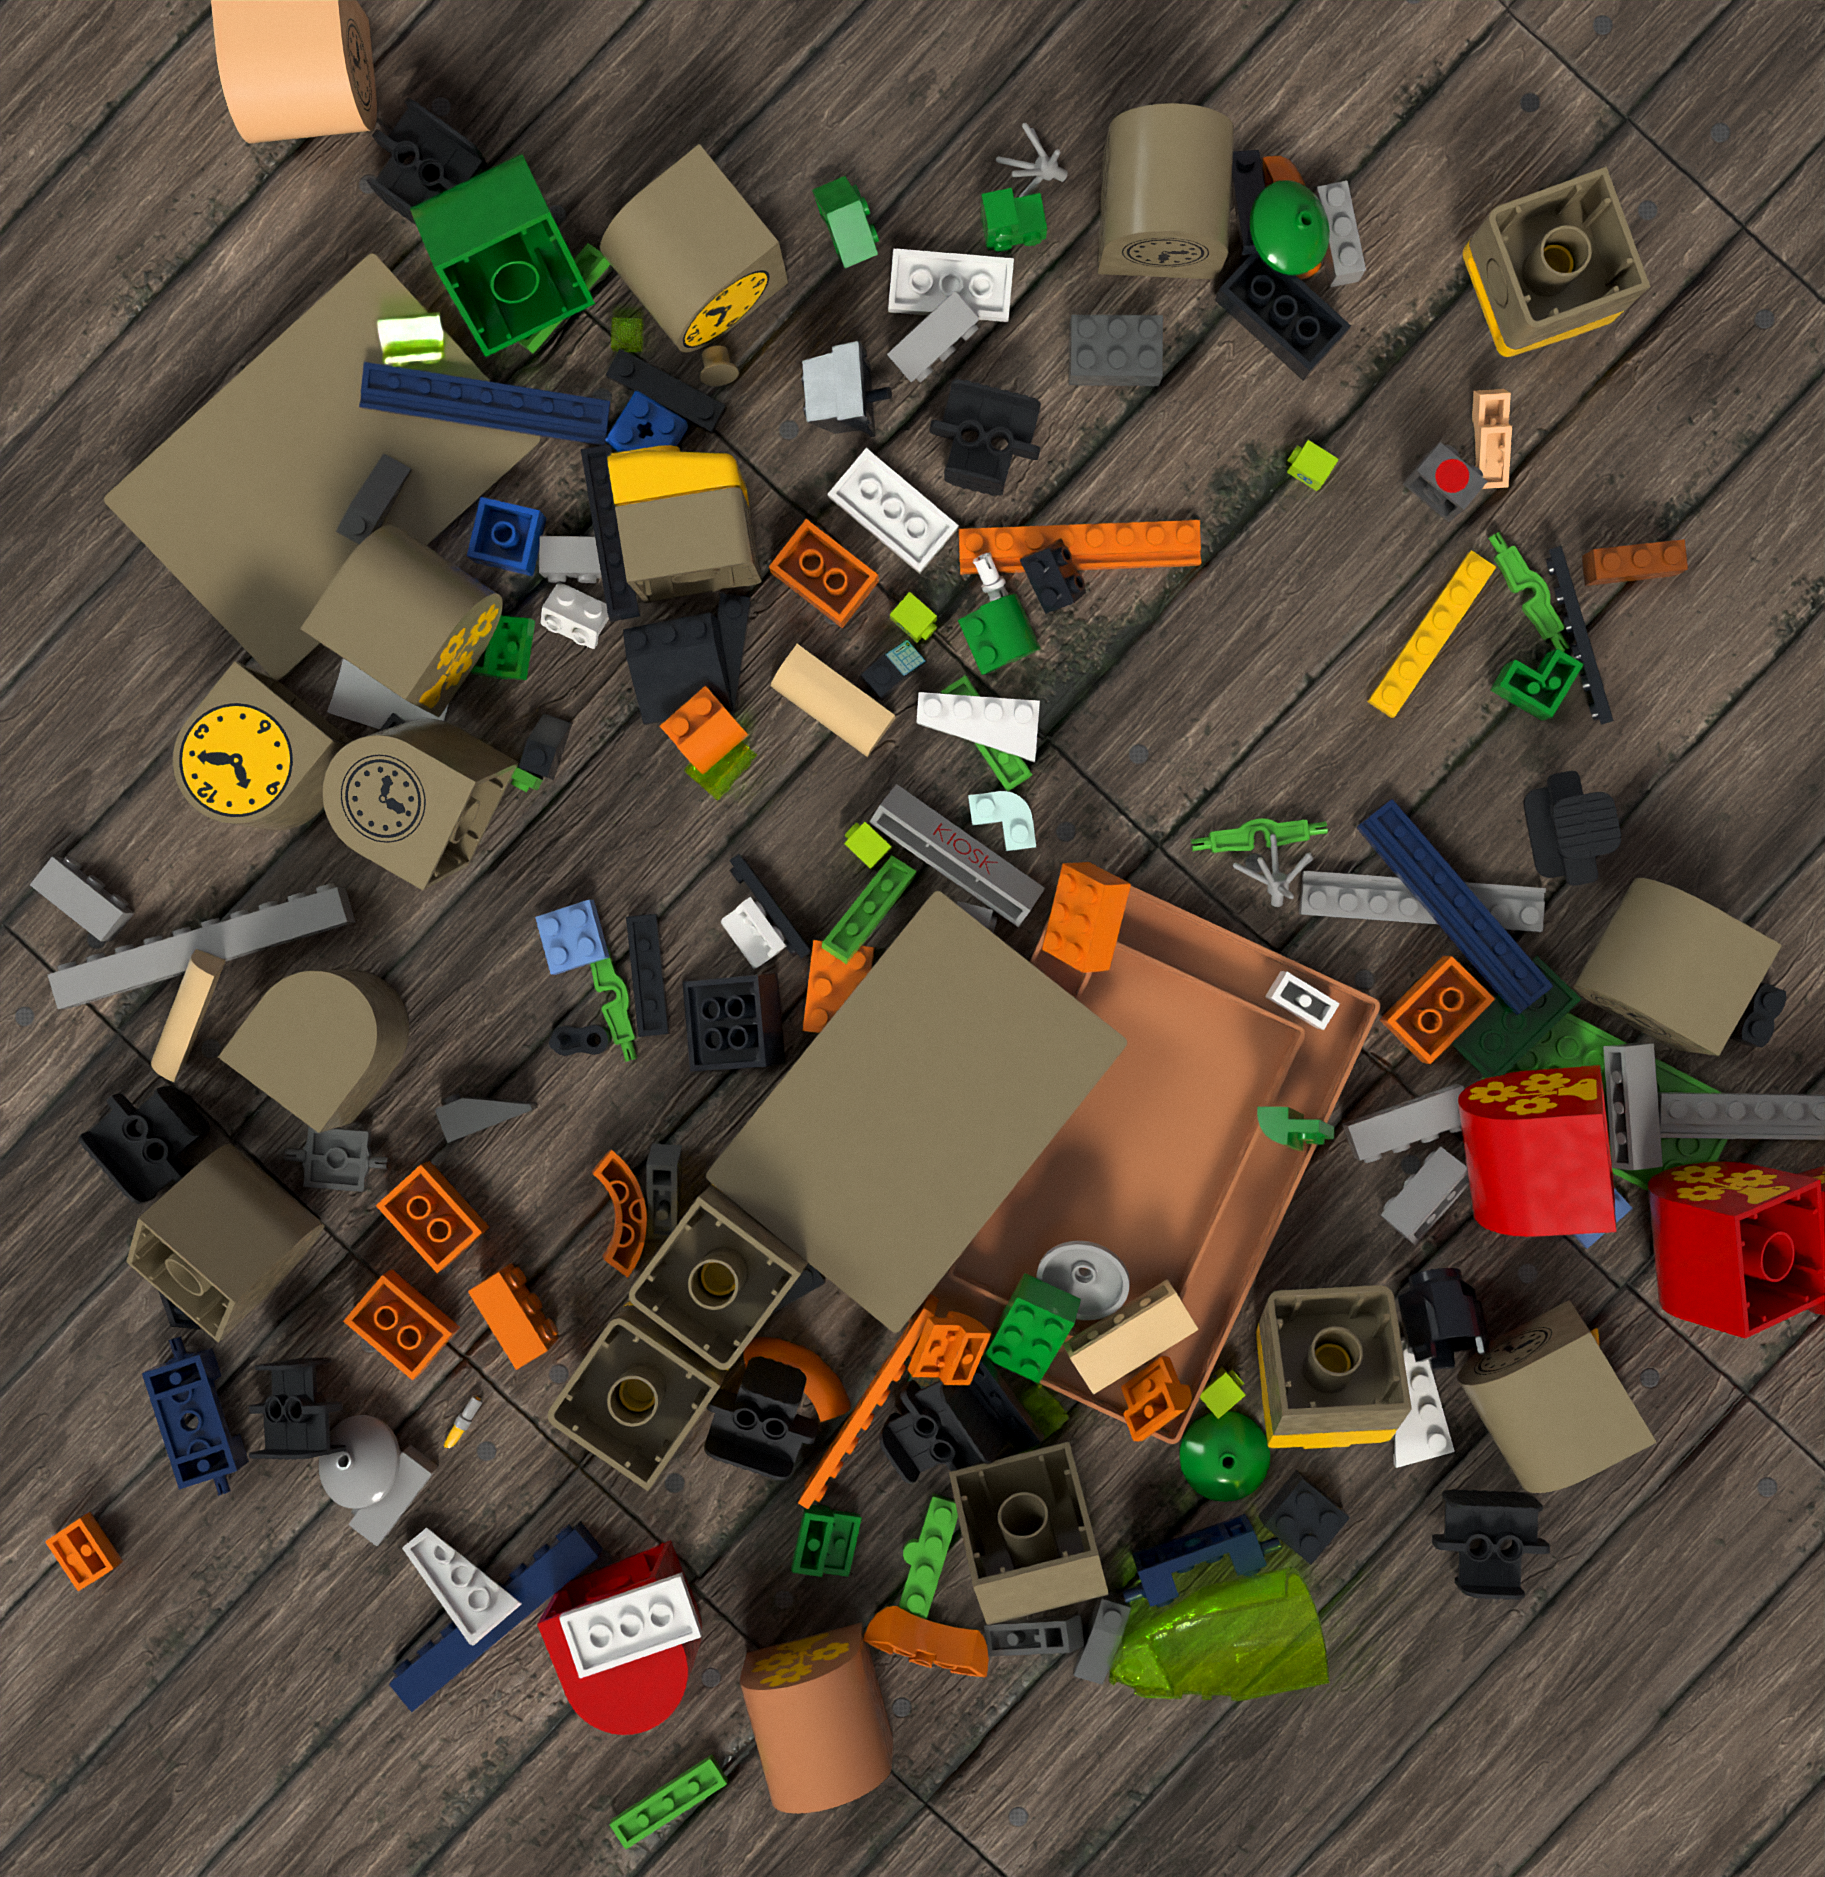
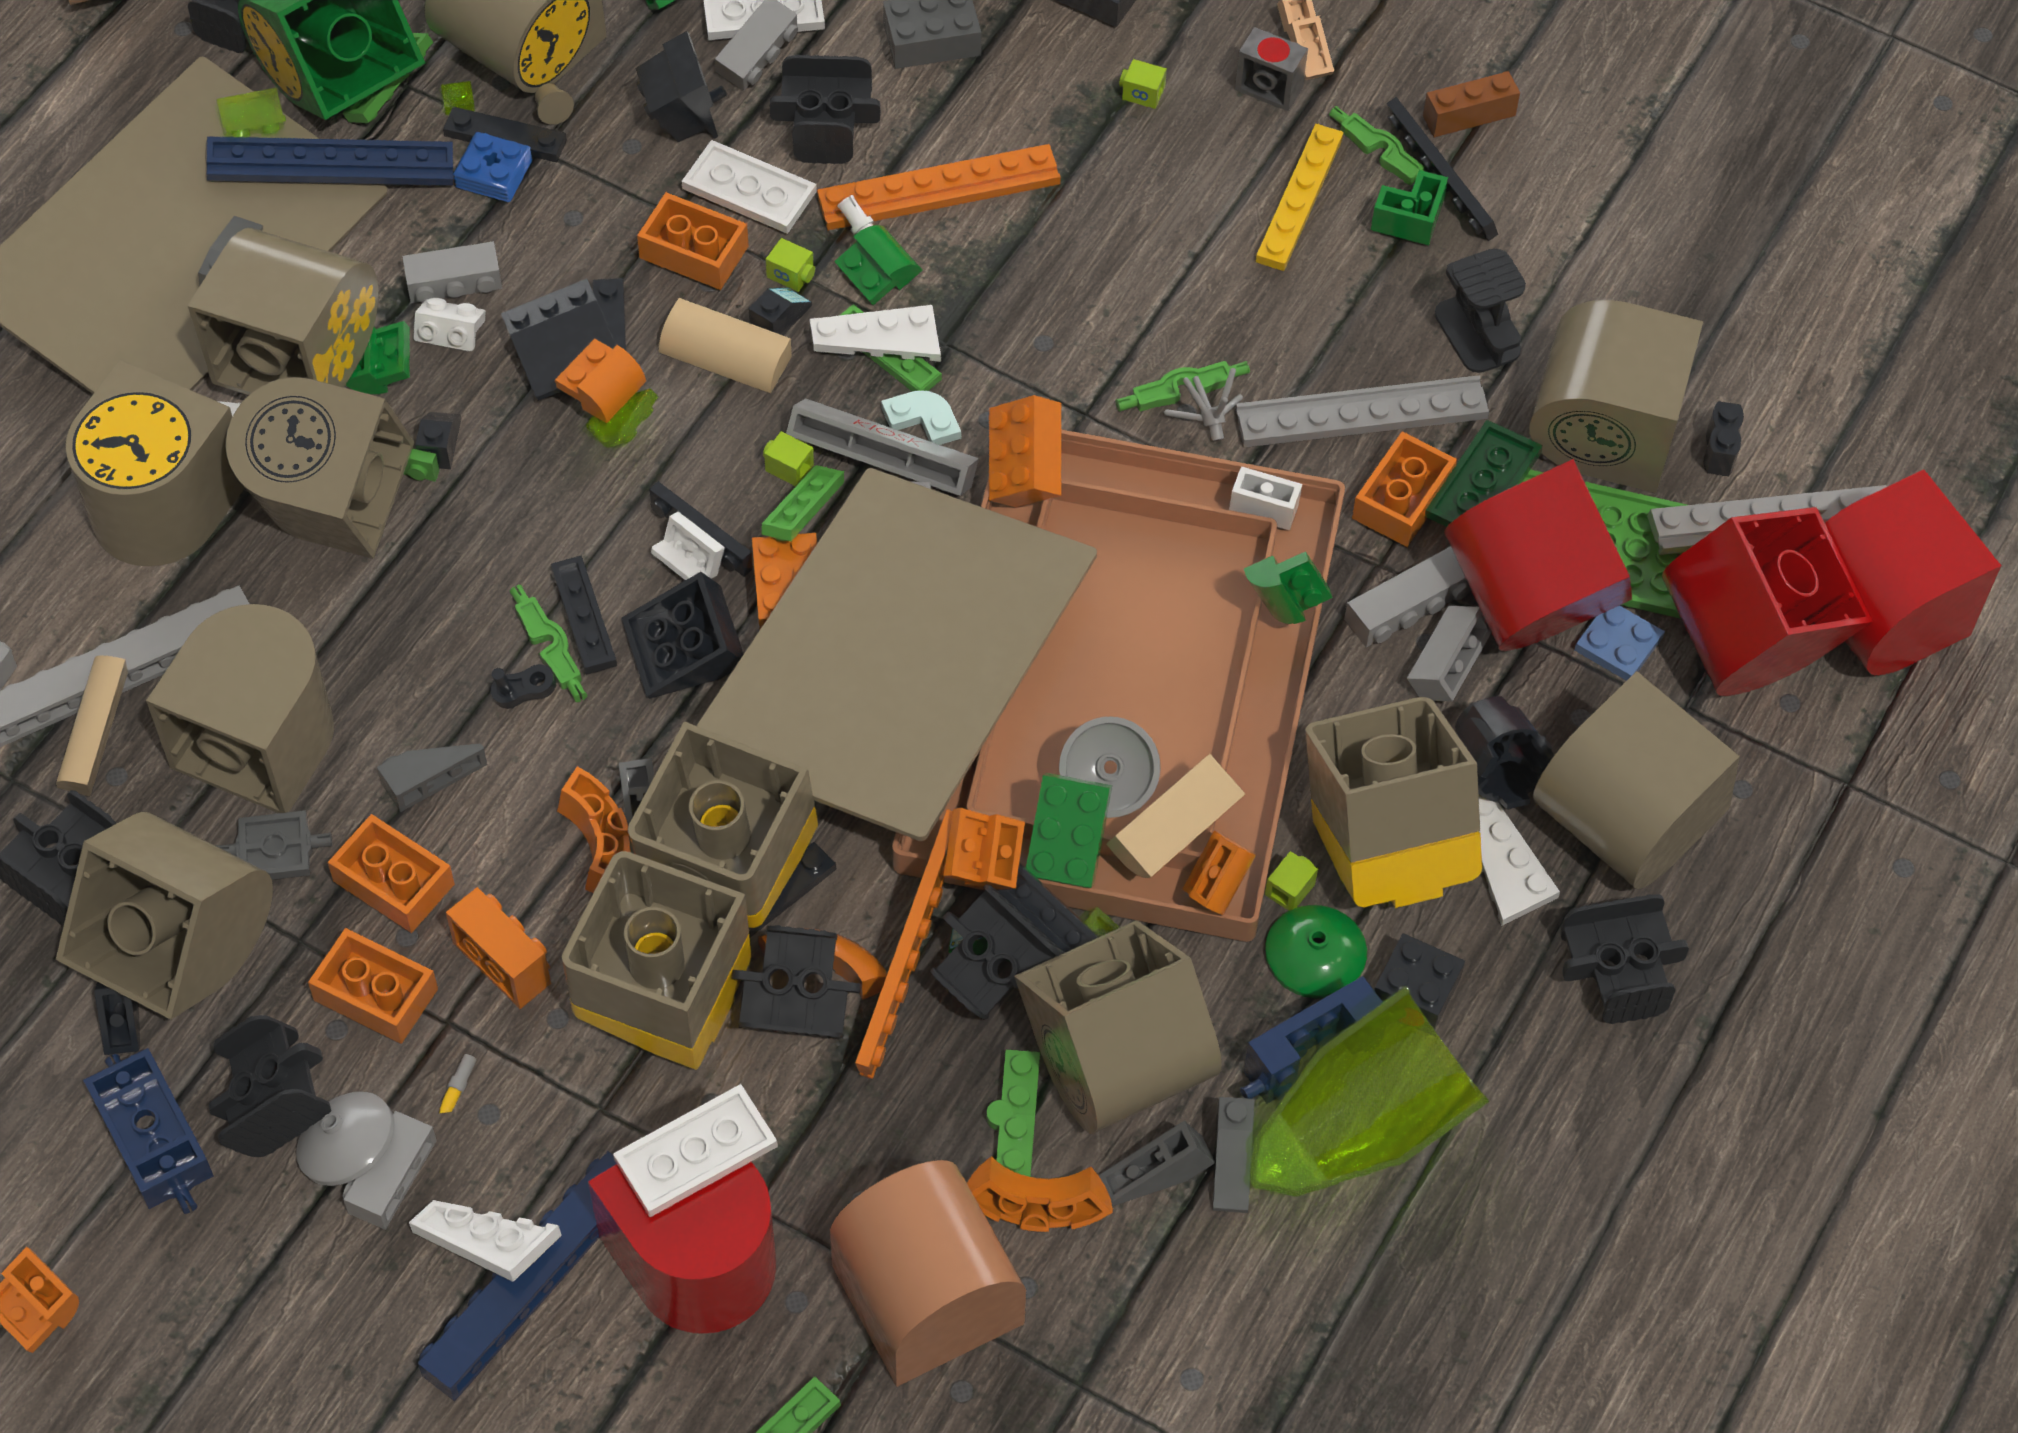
camera: 20 degrees left, 30 degrees down
blue brick [467,497,547,576] -> none
medium blue plate [535,899,610,975] -> none
black plate [581,444,640,622] -> none
dark tan piece [607,445,762,603] -> none
green brick [791,1505,862,1577] -> none
black bracket [1020,539,1086,614] -> none
dark blue plate [1357,799,1554,1016] -> none
light grey brick [1603,1043,1663,1170] -> none

